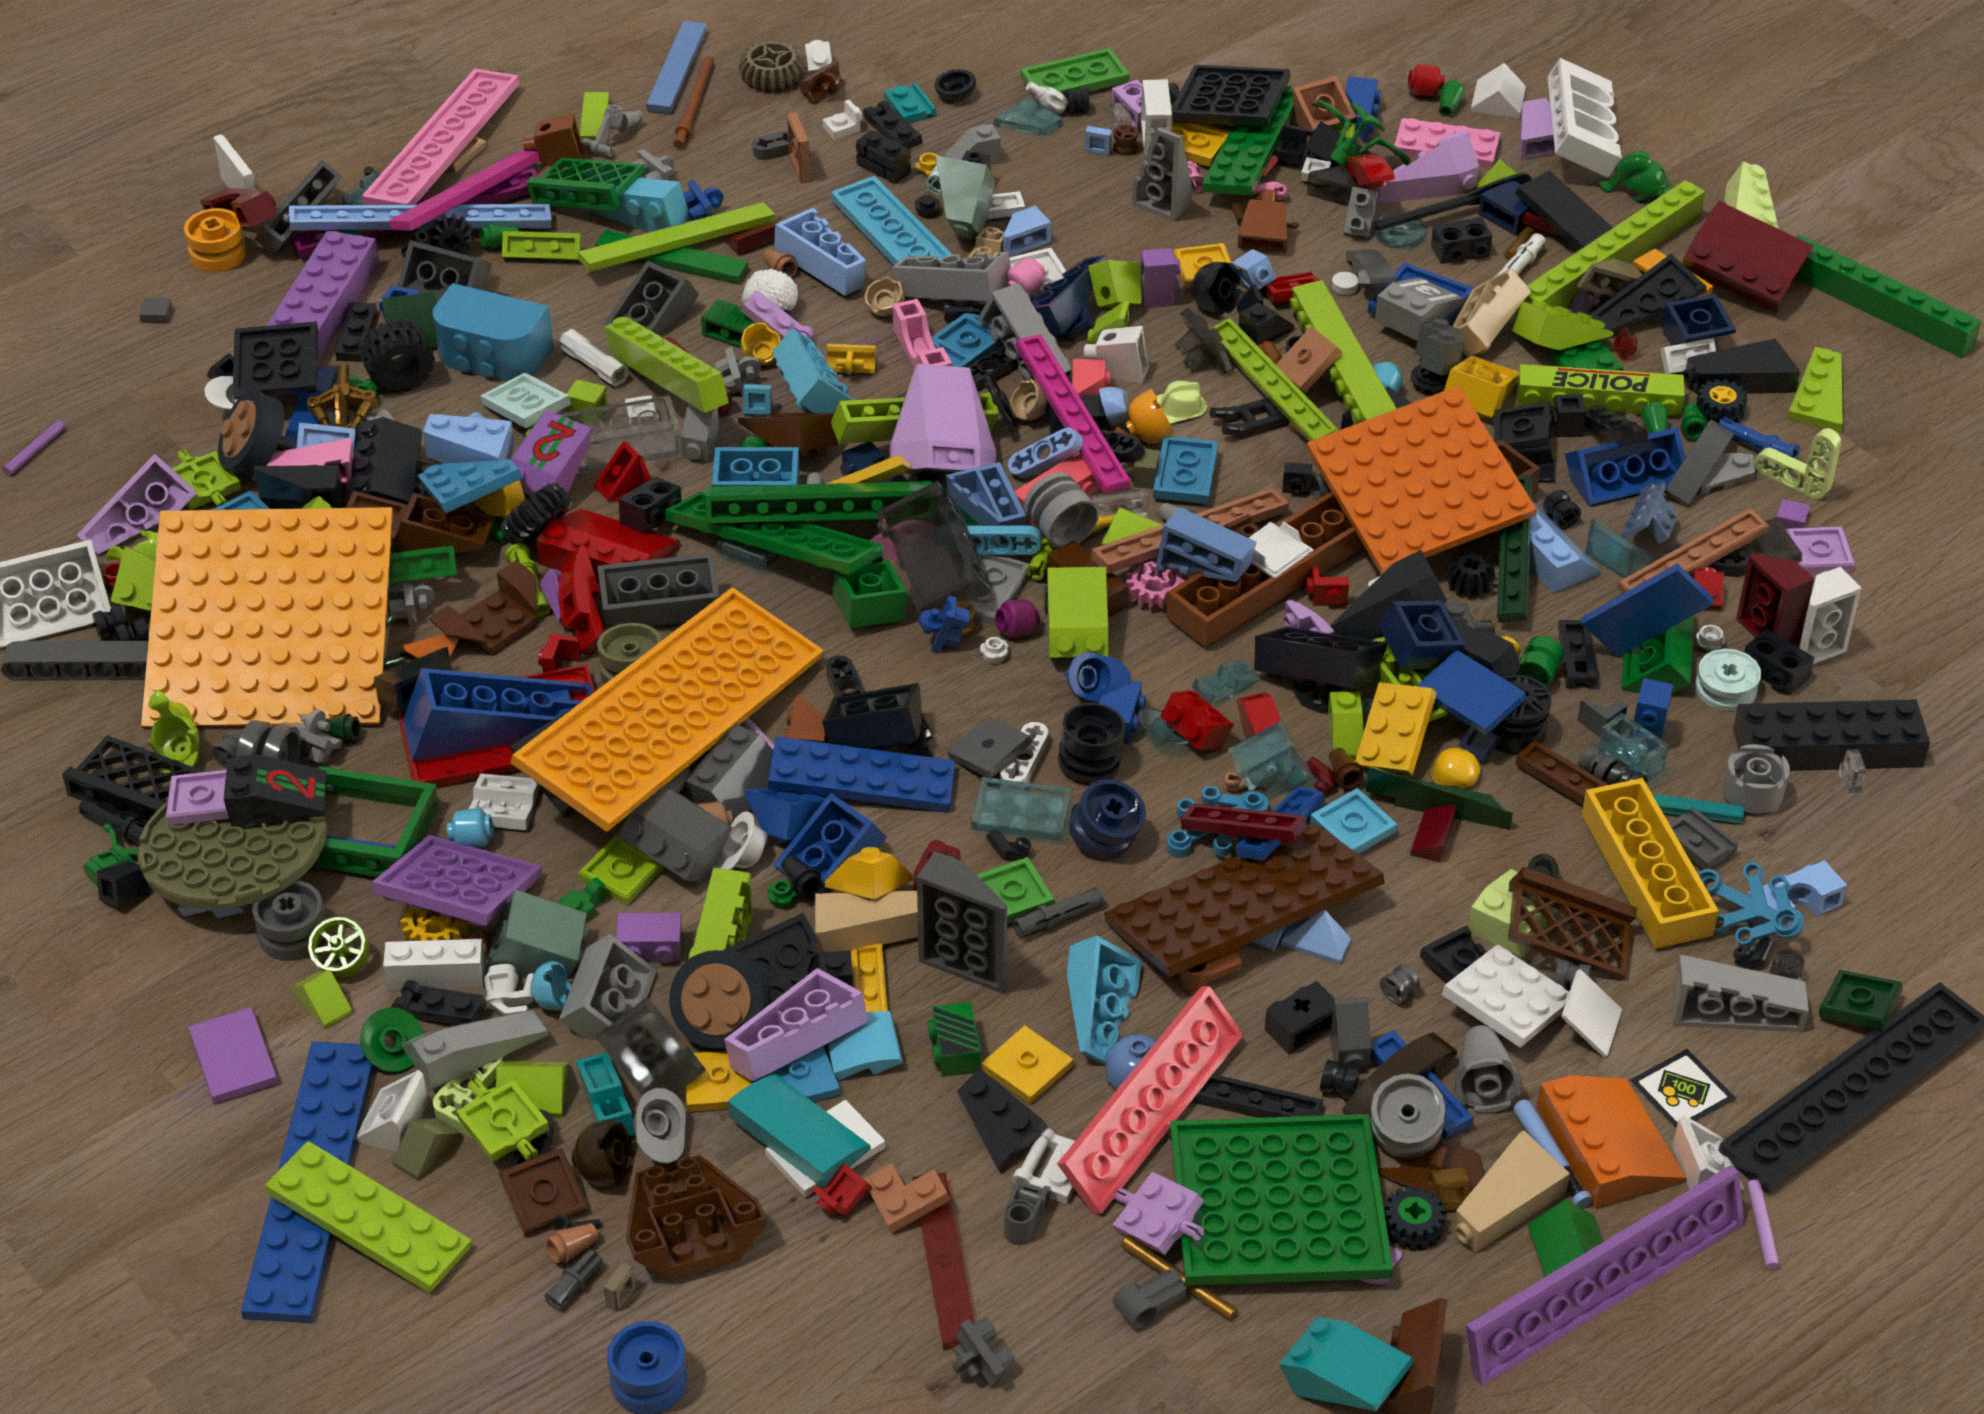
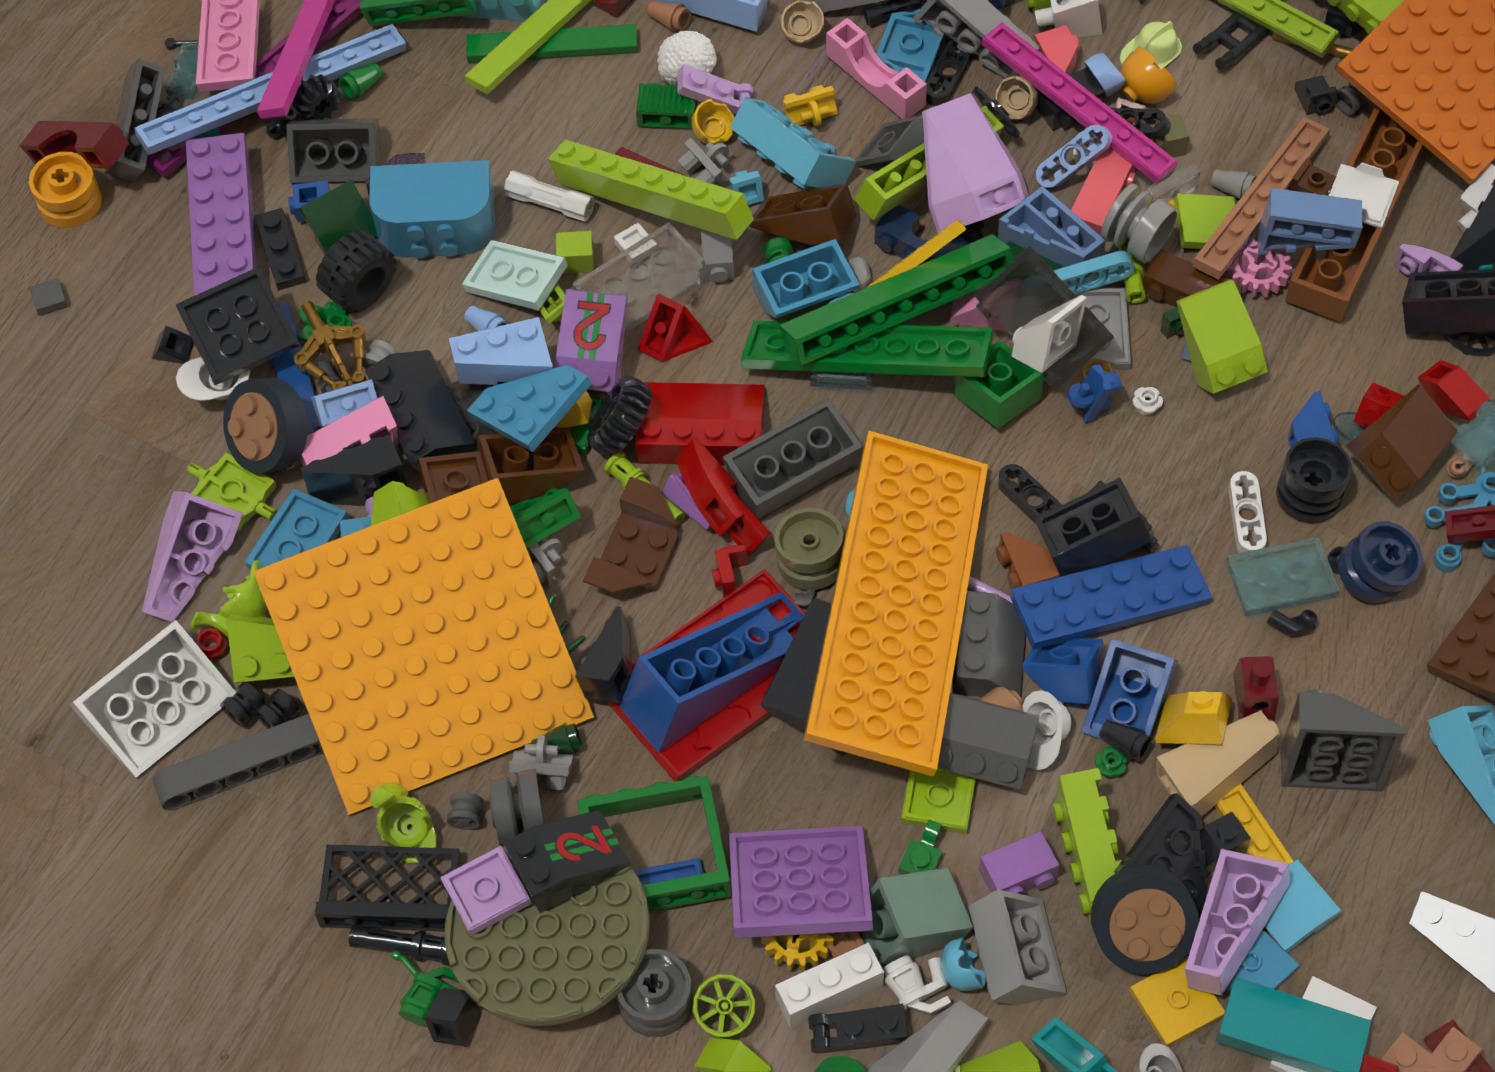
camera: 20 degrees left, 15 degrees up
medium lavender bar [3,420,66,476] -> none
white tile [213,134,256,190] -> none
orange slope [400,634,459,659] -> none
medium azure head [447,808,494,848] -> none
white slope [469,774,539,830] -> none
lime plate [502,231,582,261] -> none
clear smoke slope [596,997,706,1096] -> none
dark grey slope [604,261,699,335] -> none
black brick [619,476,682,534] -> none
green brick [927,1002,981,1077] -> none
dark grey tile [947,716,1032,779] -> none
bright green plate [976,857,1055,924] -> none
yellow plate [981,1025,1074,1104] -> none
magenta head [995,599,1040,638] -> none
dark grey pin [1012,887,1104,938] -> none
blue piece [1064,652,1131,703] -> none
dark azure plate [1153,436,1219,504] -> none
clear light blue slope [1192,660,1260,705] -> none
red bracket [1306,567,1349,606] -> none
none -> white slope [1011,295,1087,373]
none -> reddish brown slope [1346,384,1458,500]

